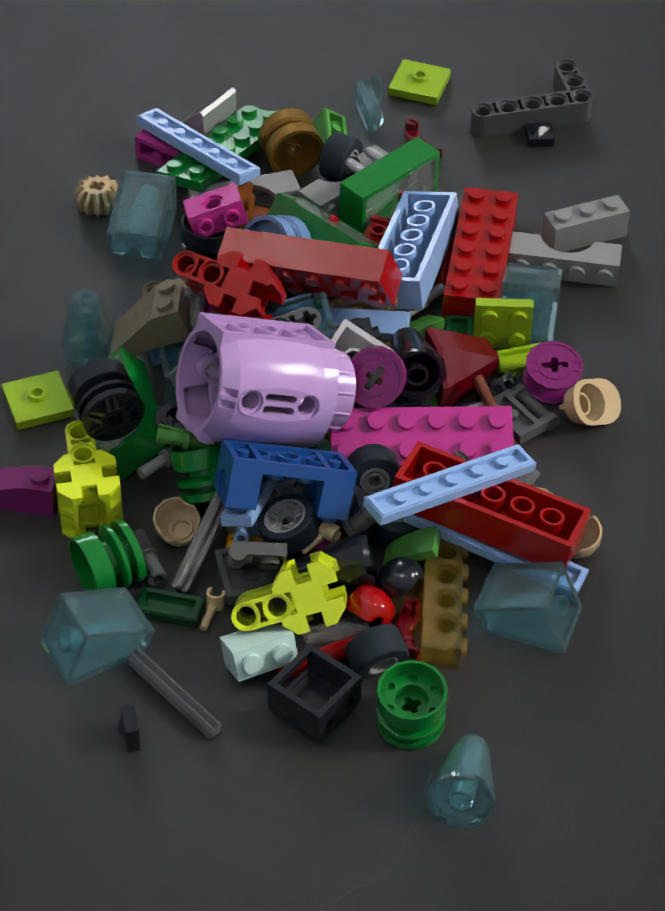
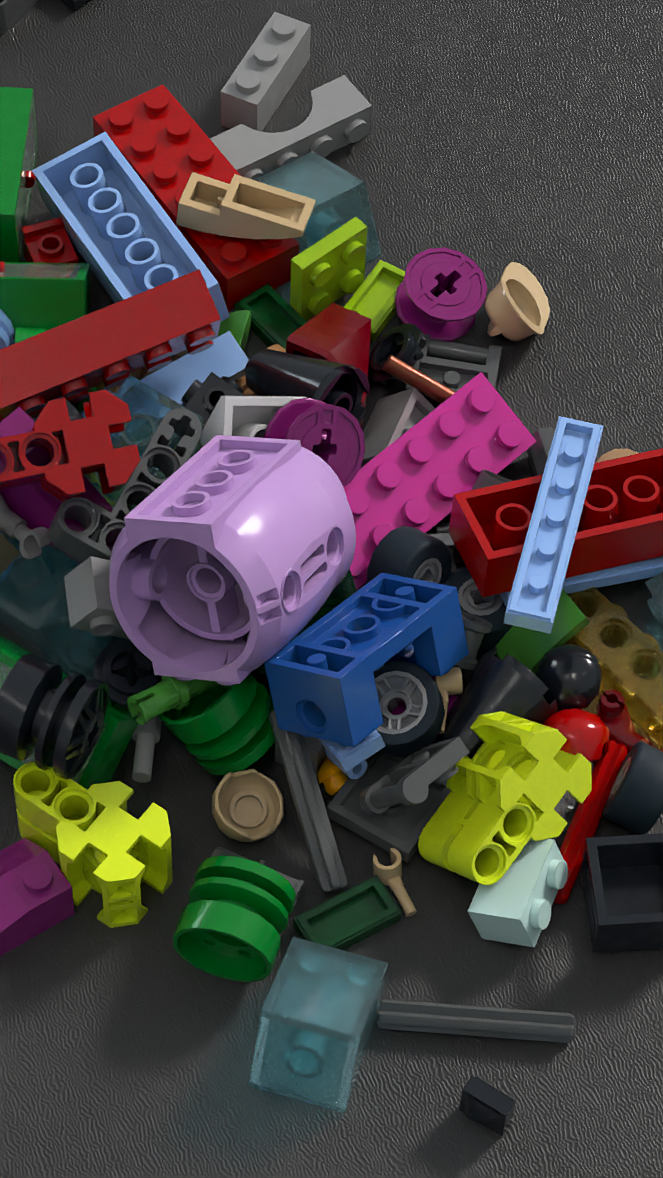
camera: 45 degrees left, 10 degrees up
none -> tan slope [176,172,316,239]

